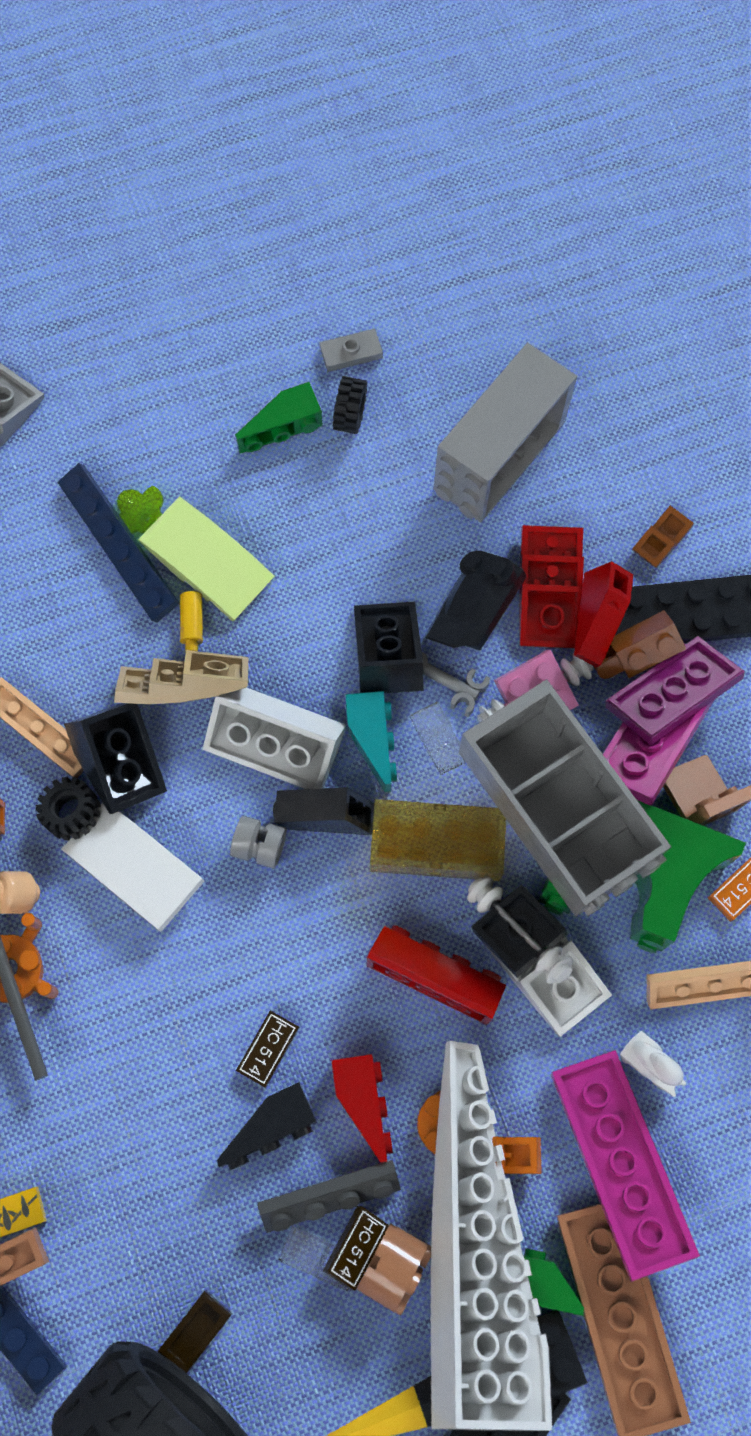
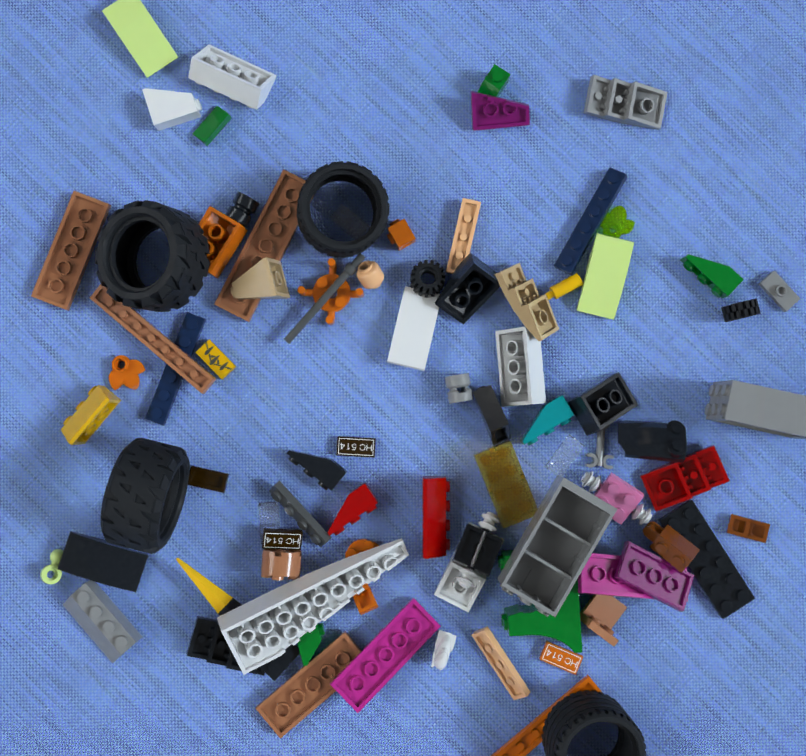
camera: 70 degrees right, 15 degrees up
red slope [574,561,633,668] -> none

